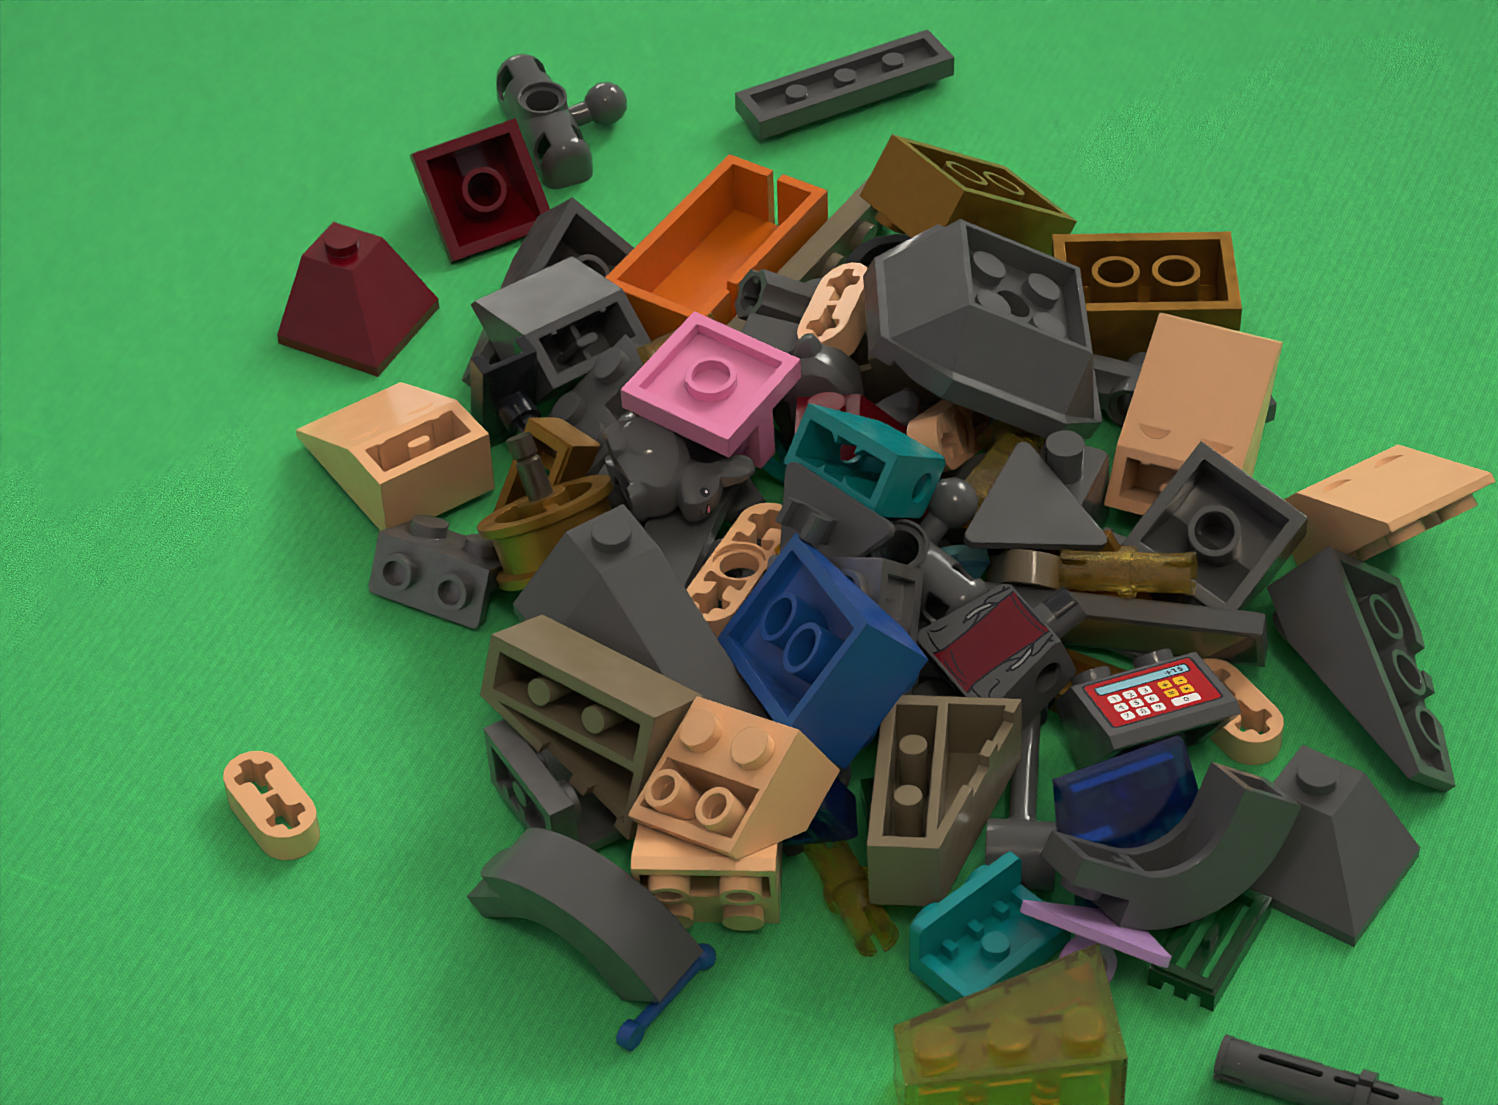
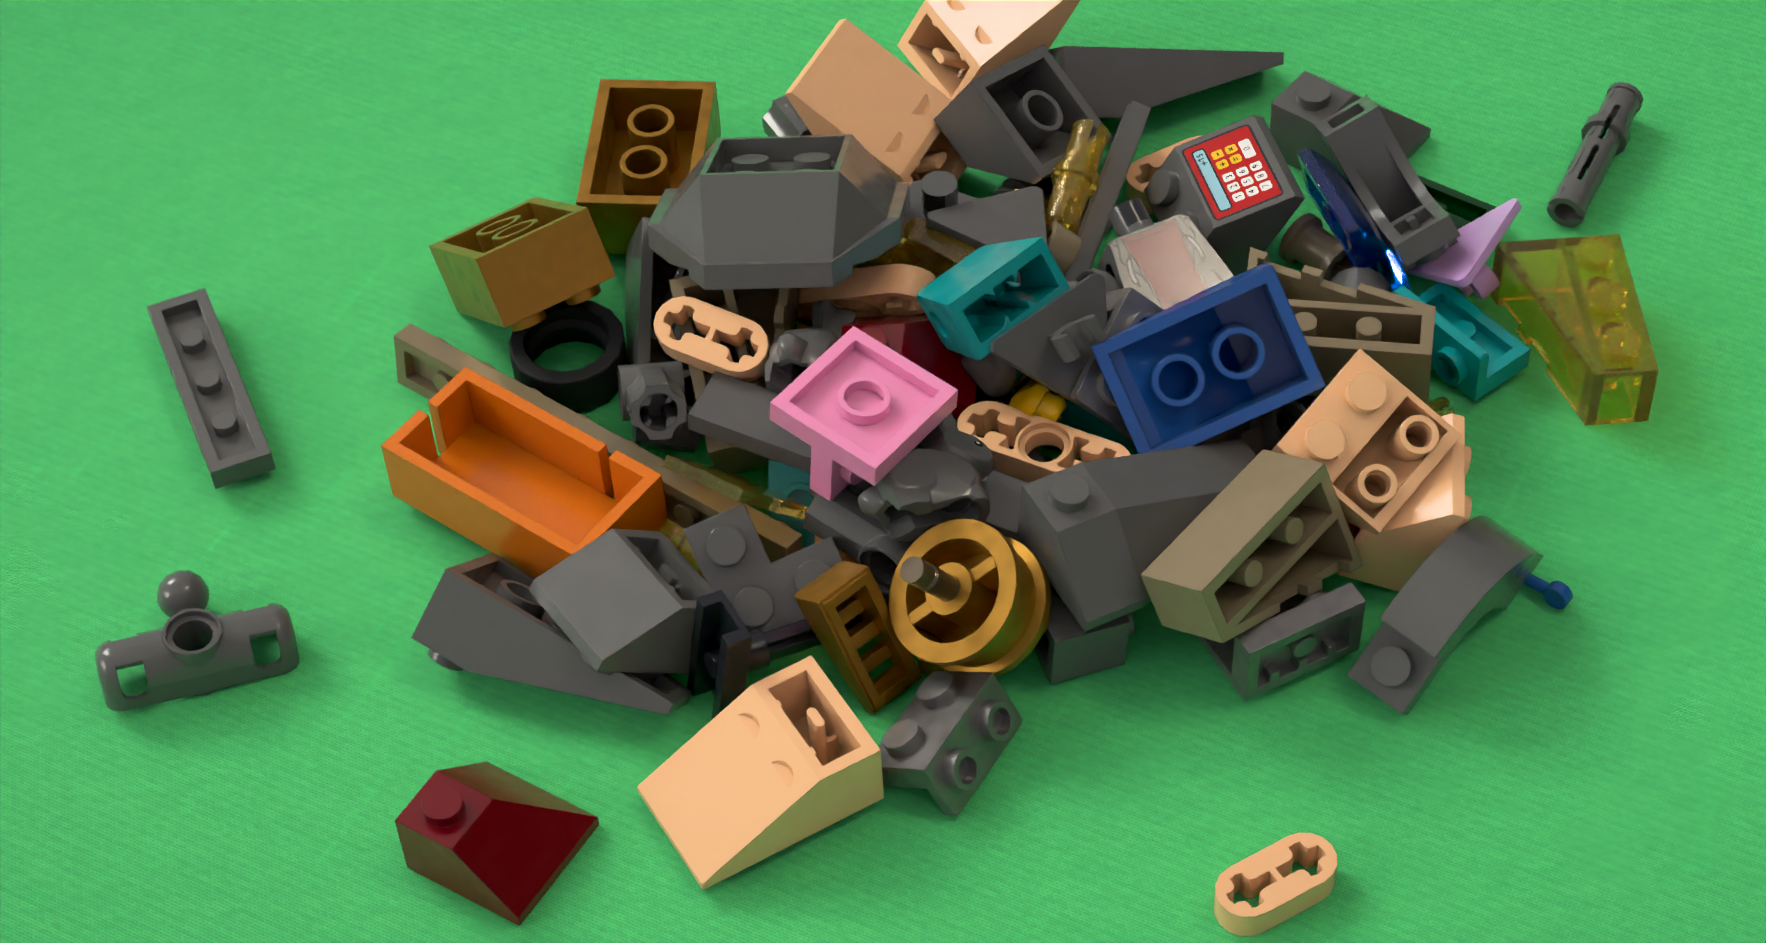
camera: 85 degrees left, 5 degrees up
dark red slope [409,118,550,263] -> none

